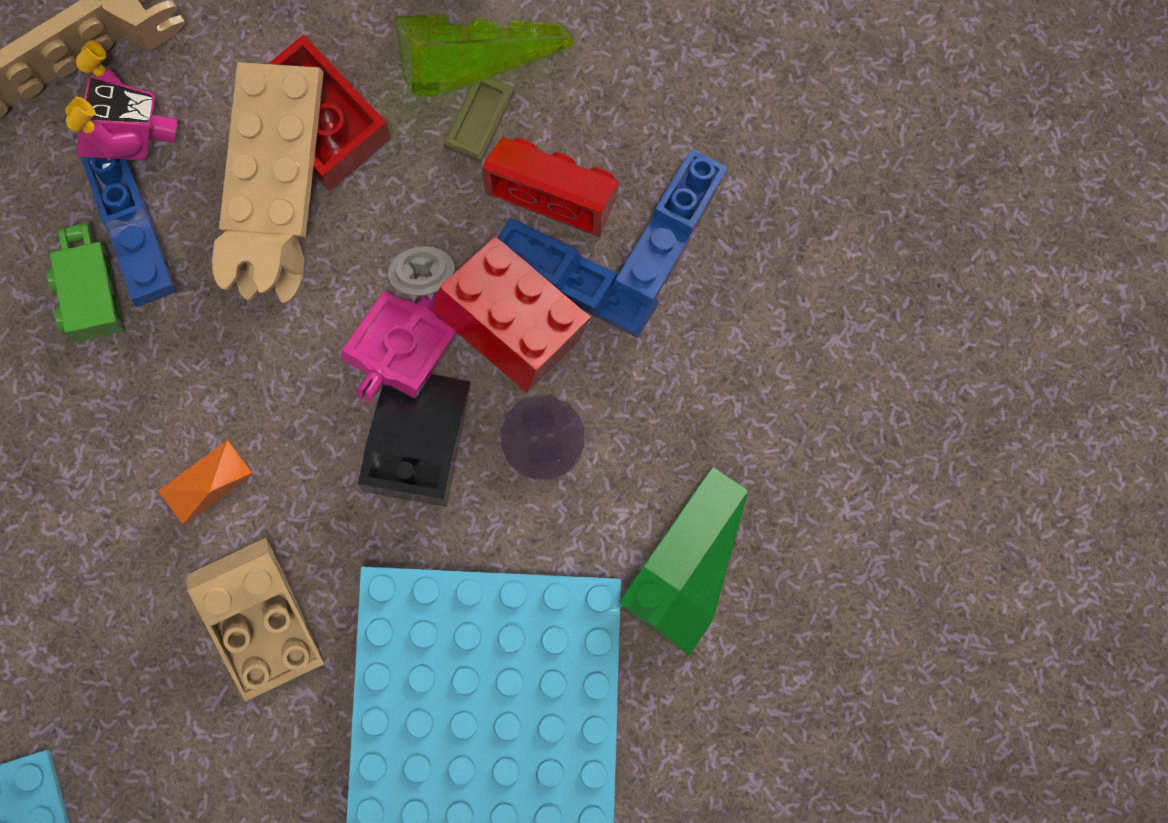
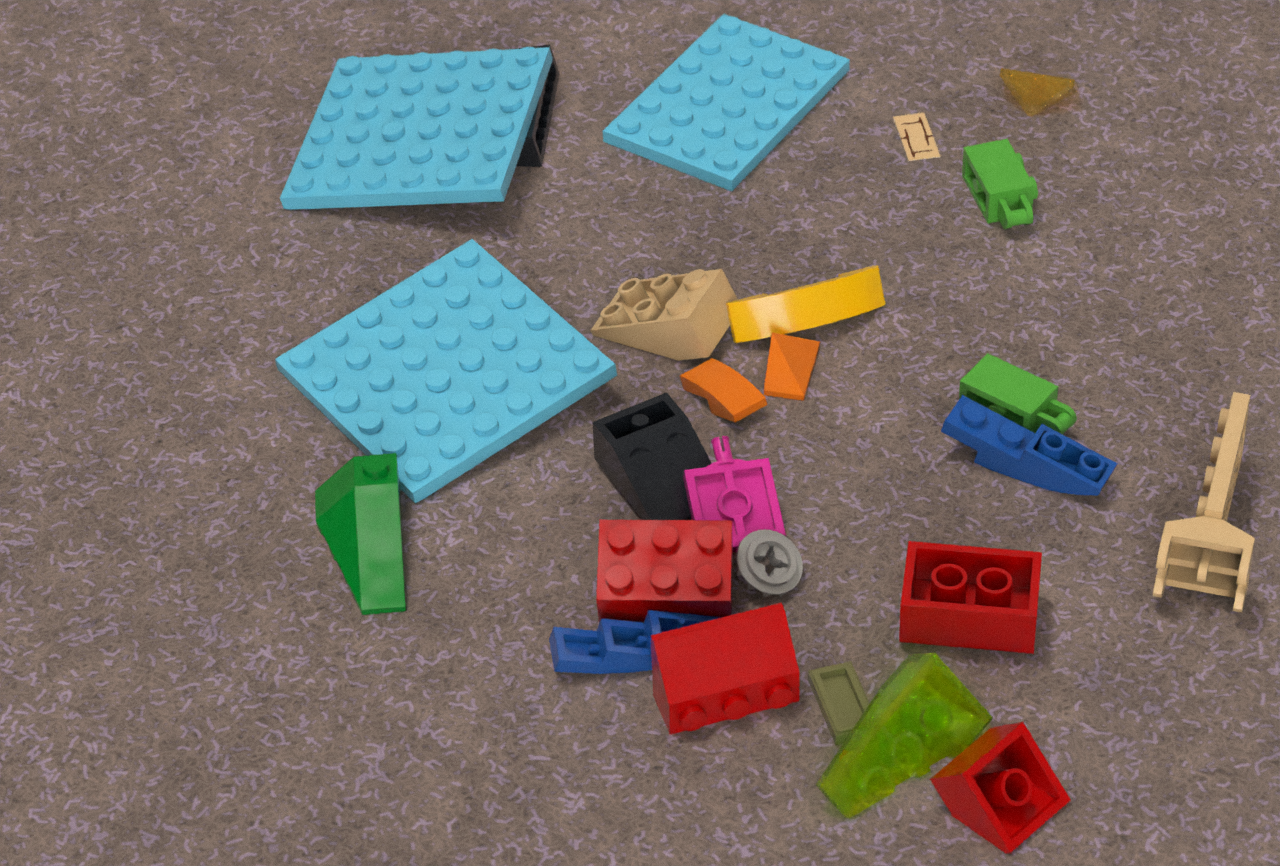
camera: 145 degrees right, 35 degrees down
torso [65,40,178,160] -> none
tan hinge [212,62,324,304] -> none
clear purple plate [501,397,584,480] -> none
blue slope [613,149,728,307] -> none
none -> orange slope [680,358,768,423]
none -> yellow slope [726,265,886,343]

